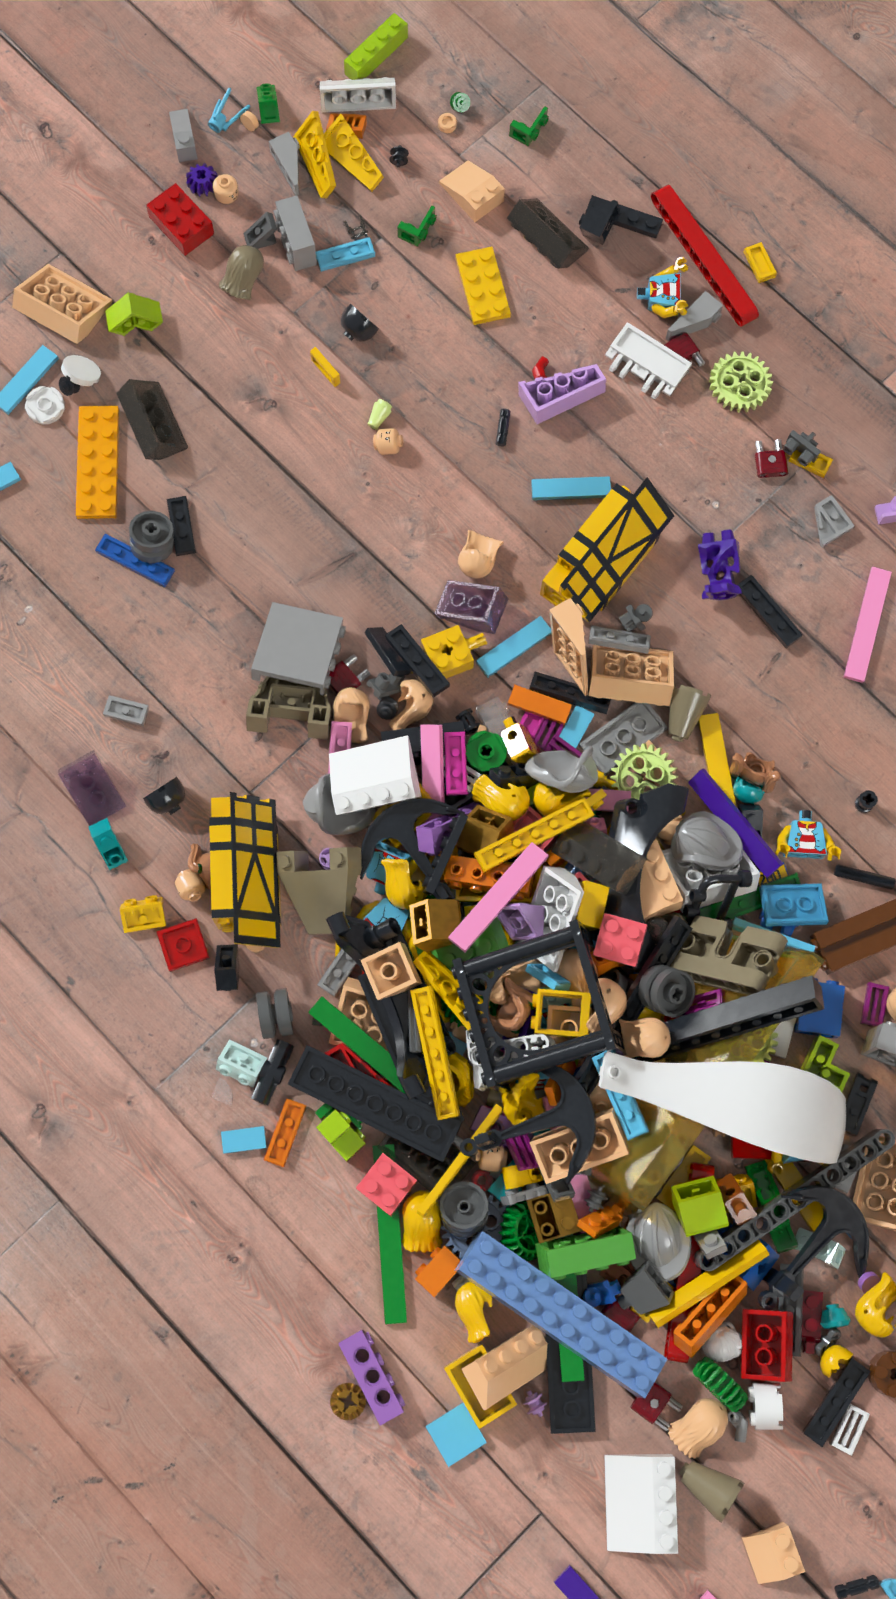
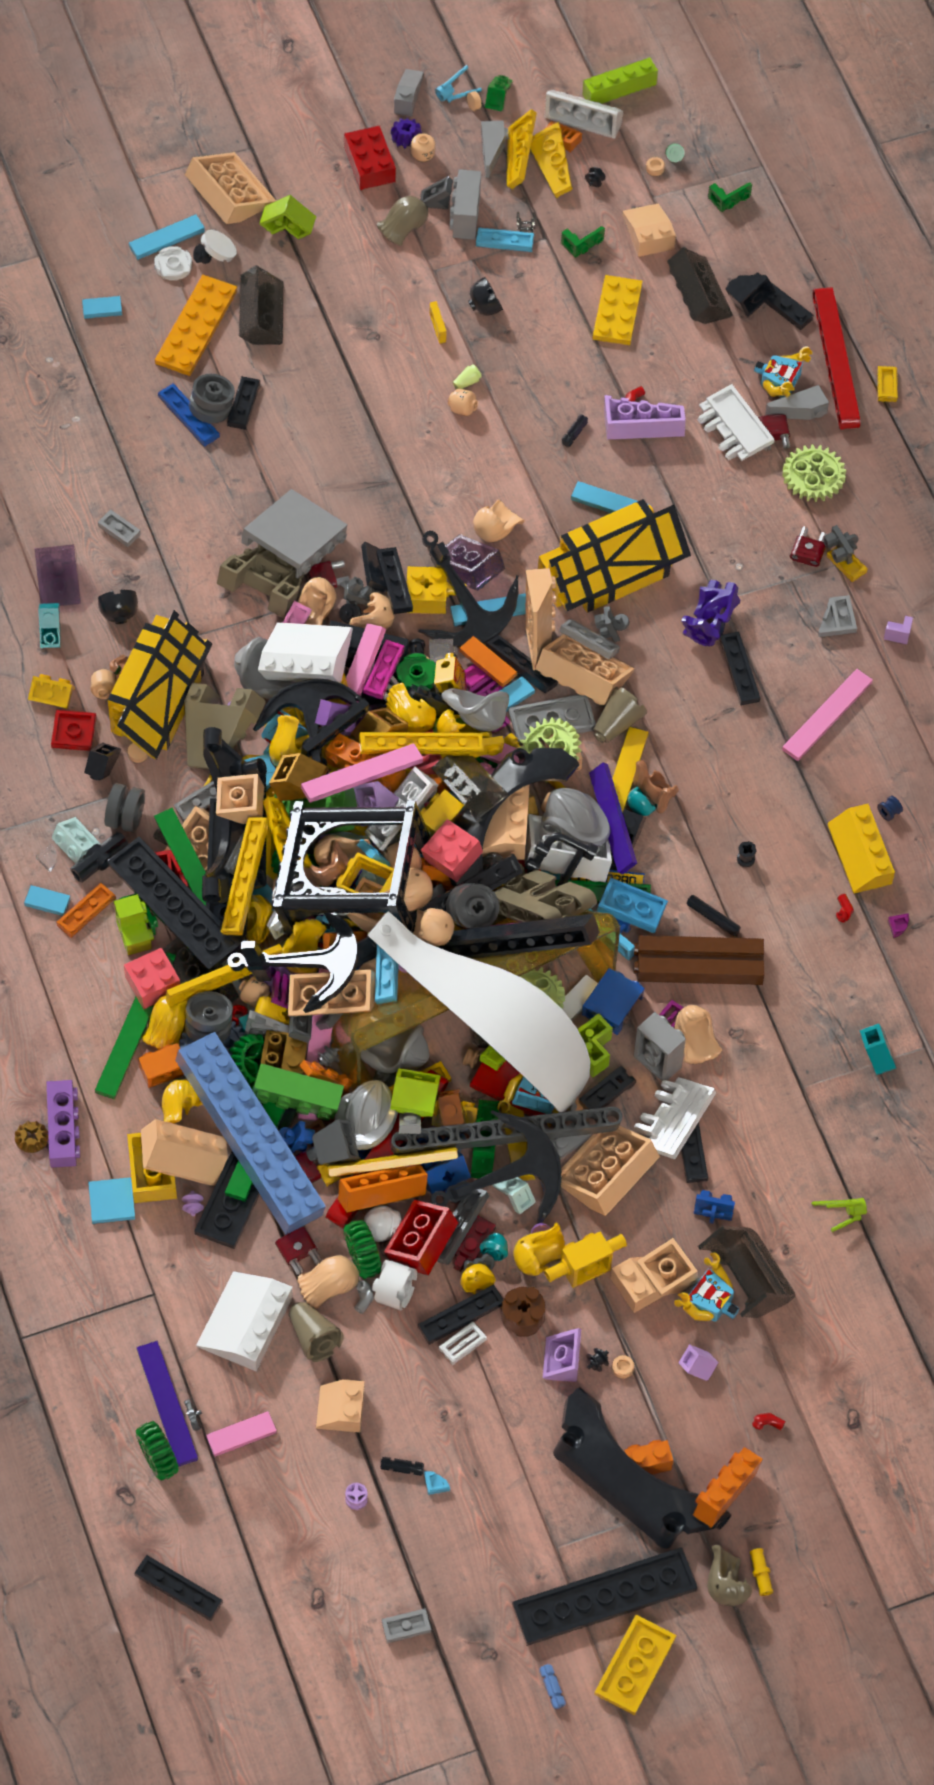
camera: 25 degrees right, 15 degrees down
torso [775,810,841,861] -> none
none -> black piece [418,531,519,648]

